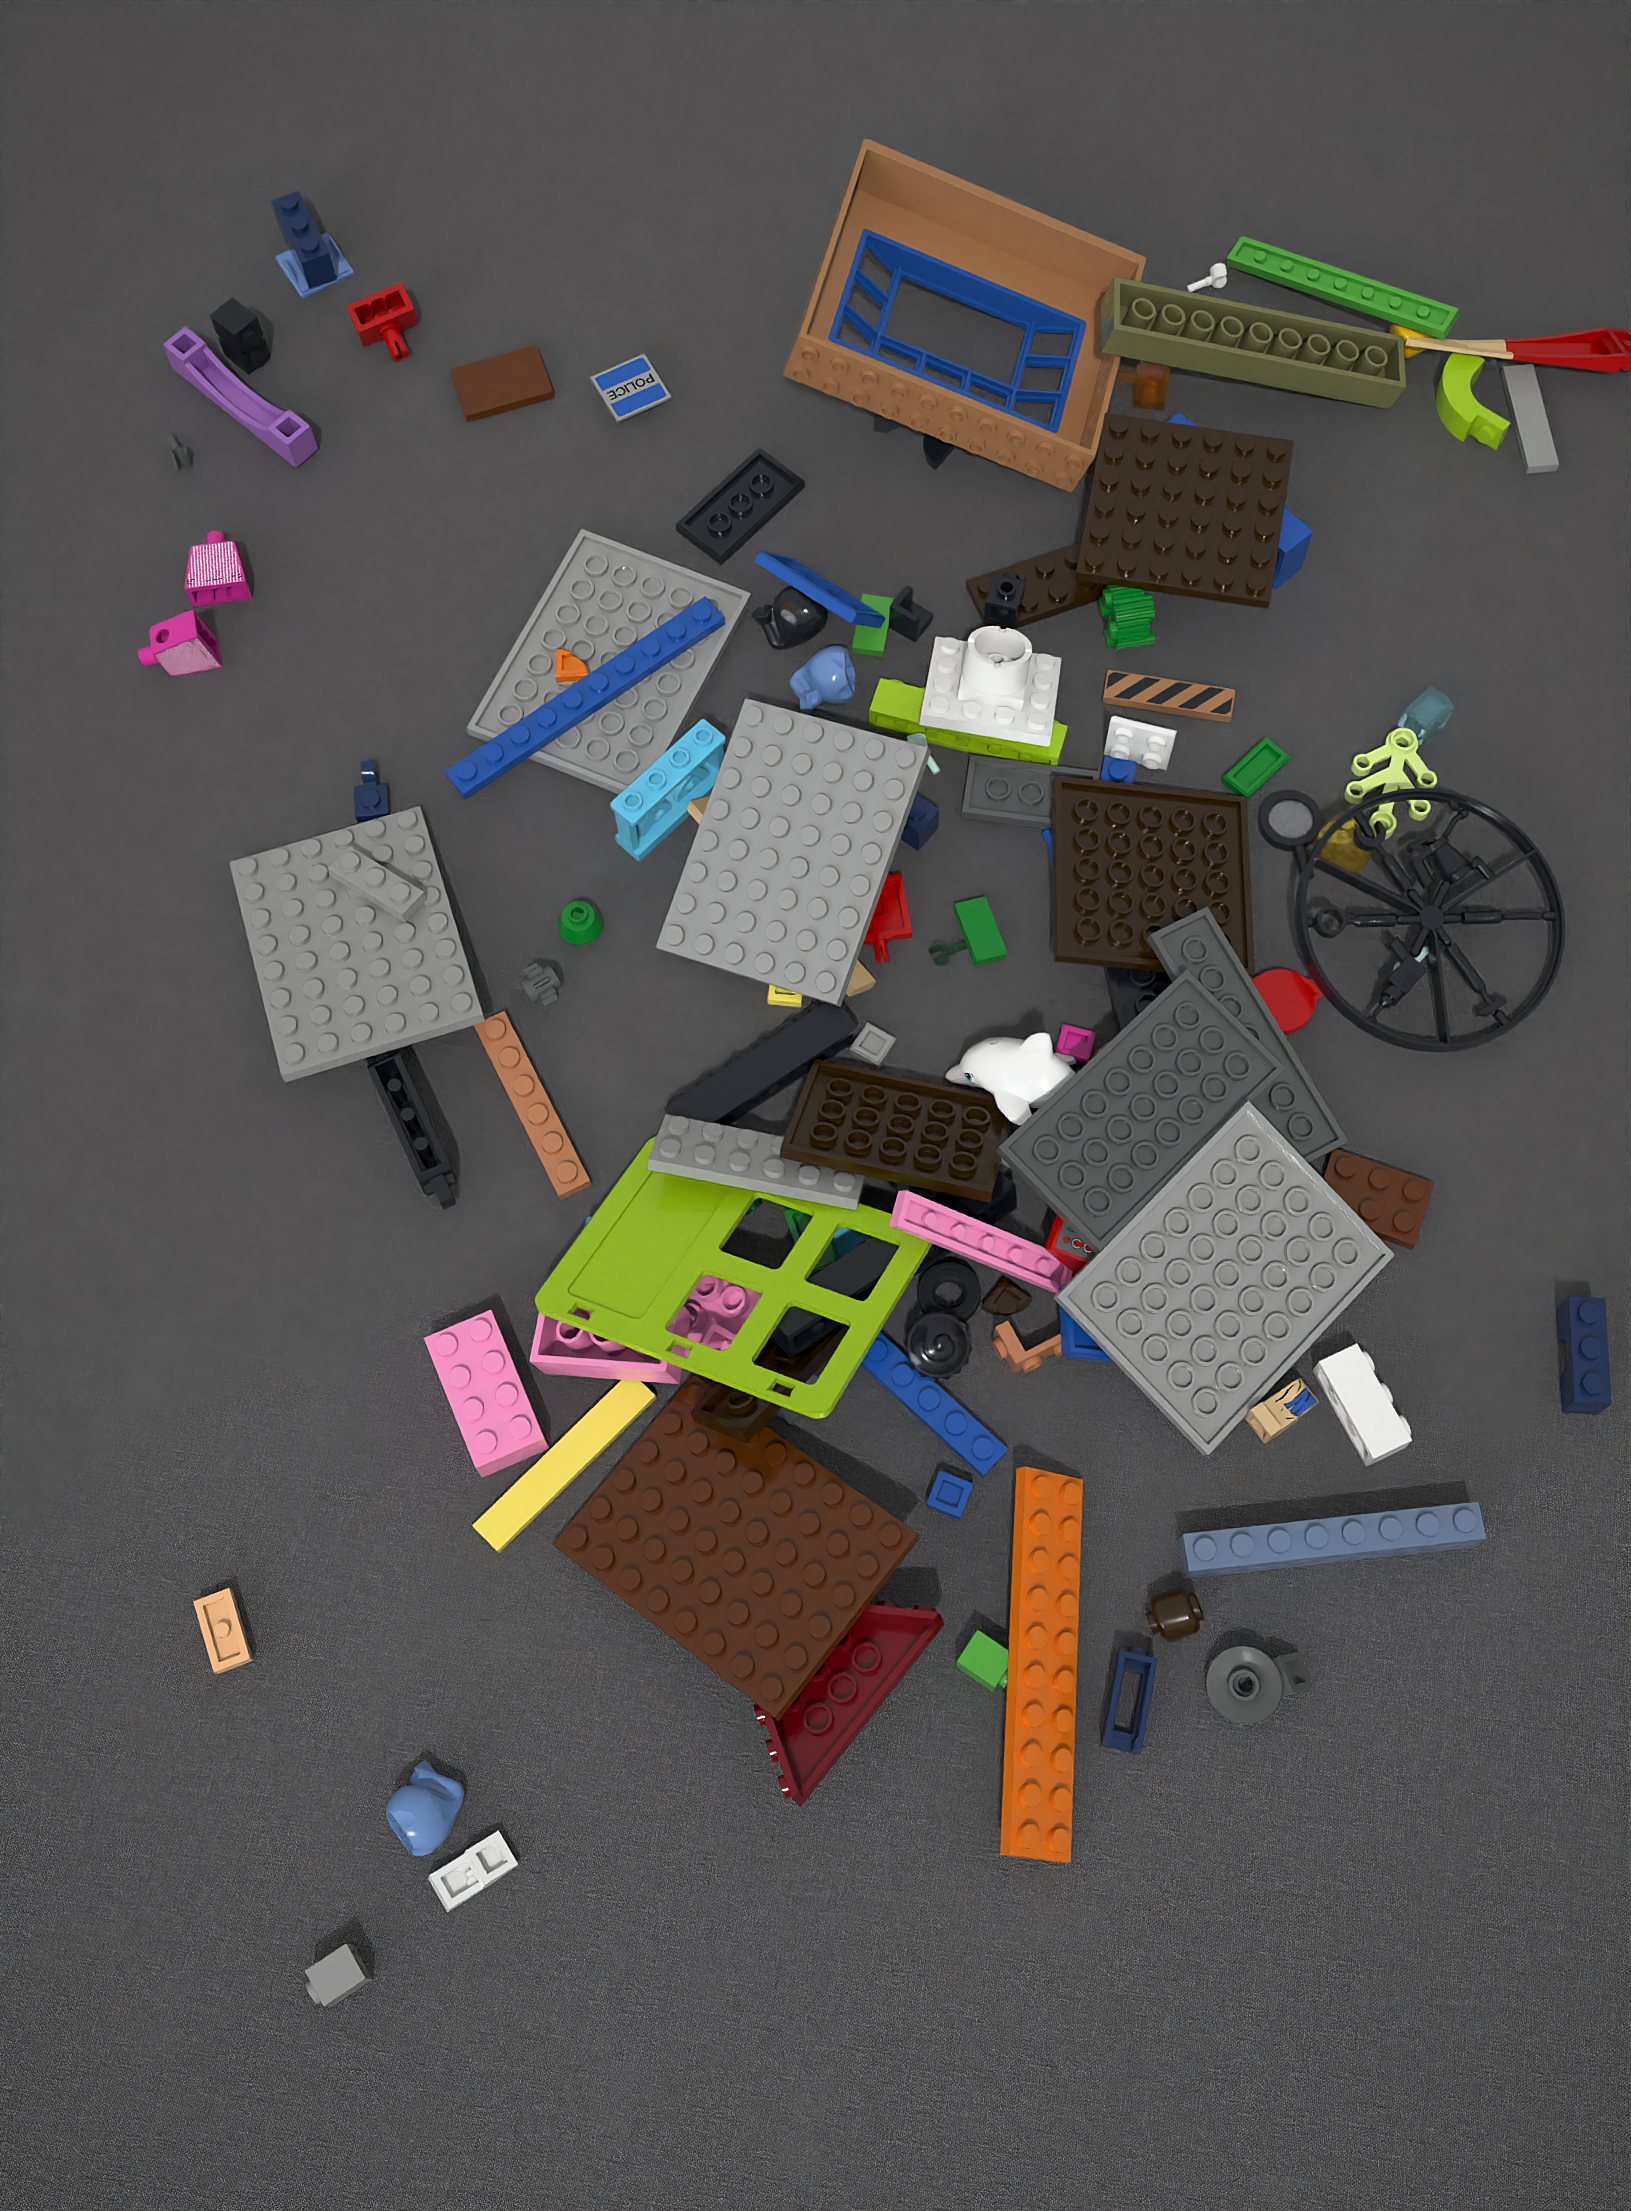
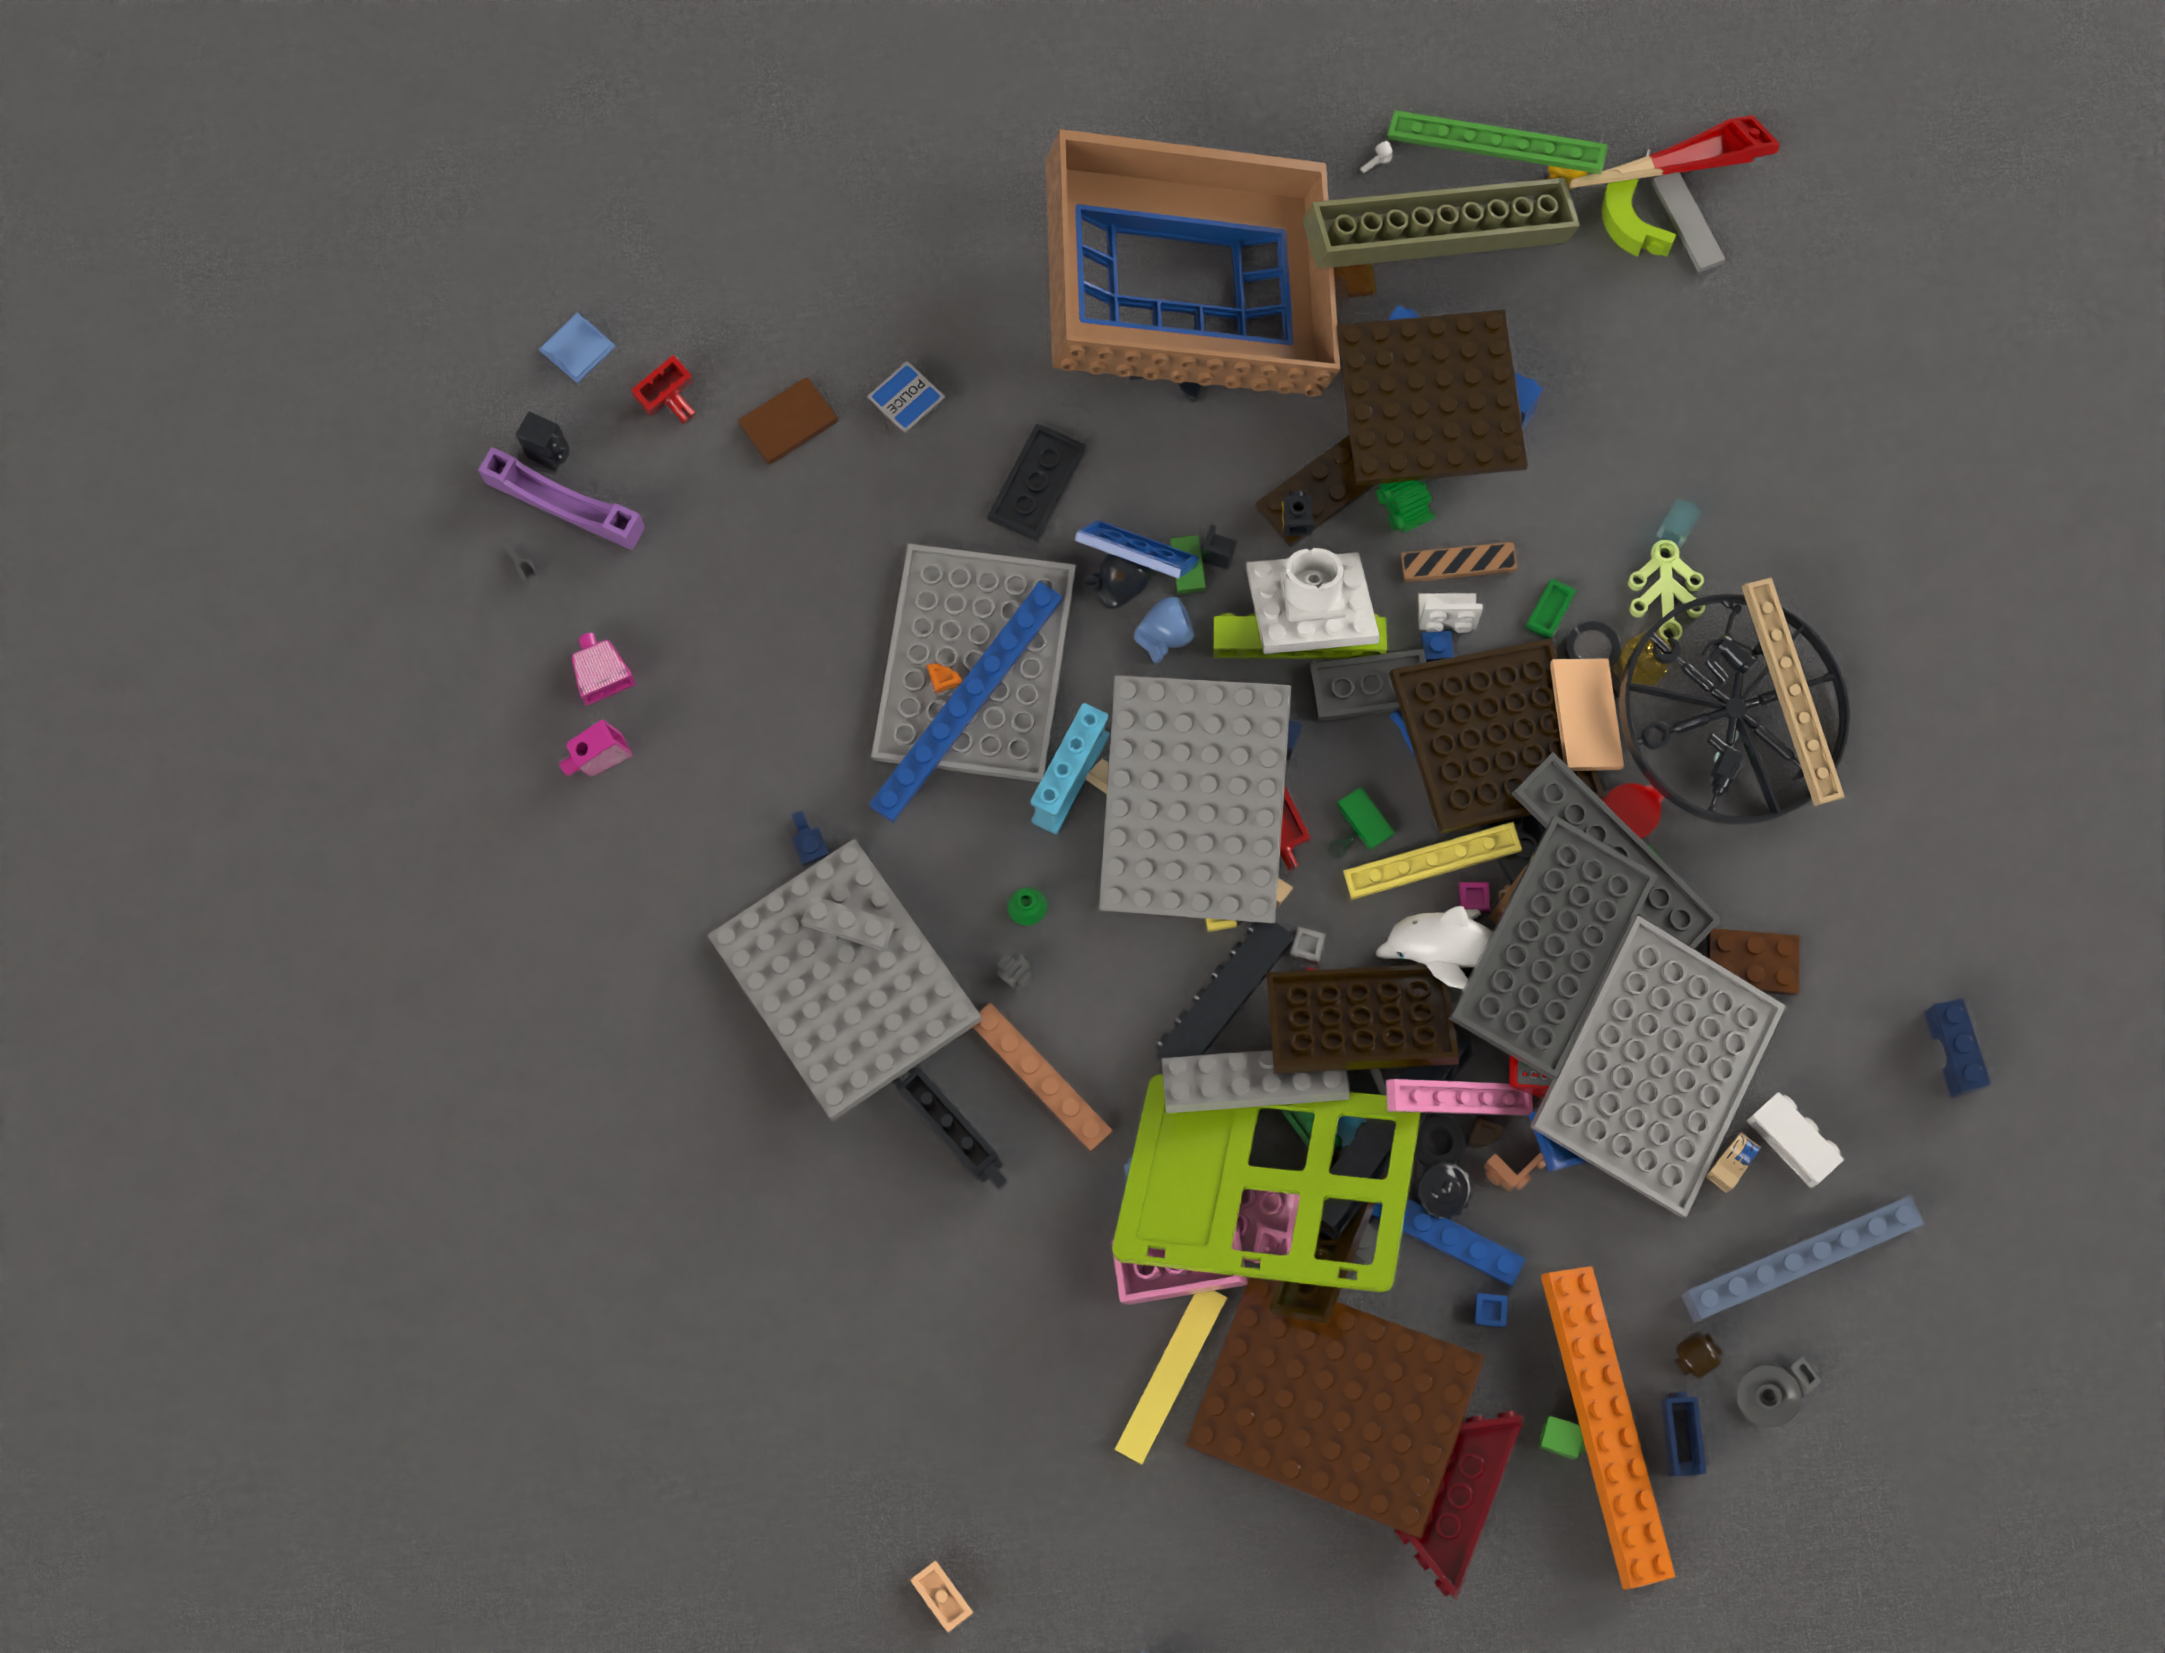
camera: 15 degrees left, 5 degrees up
dark blue brick [271,191,337,289] -> none
bright pink brick [424,1310,549,1478] -> none
light aqua hand [906,733,941,775] -> none
none -> light yellow tile [1343,822,1522,900]
none -> light nougat tile [1550,659,1624,771]
none -> tan tile [1742,577,1845,806]

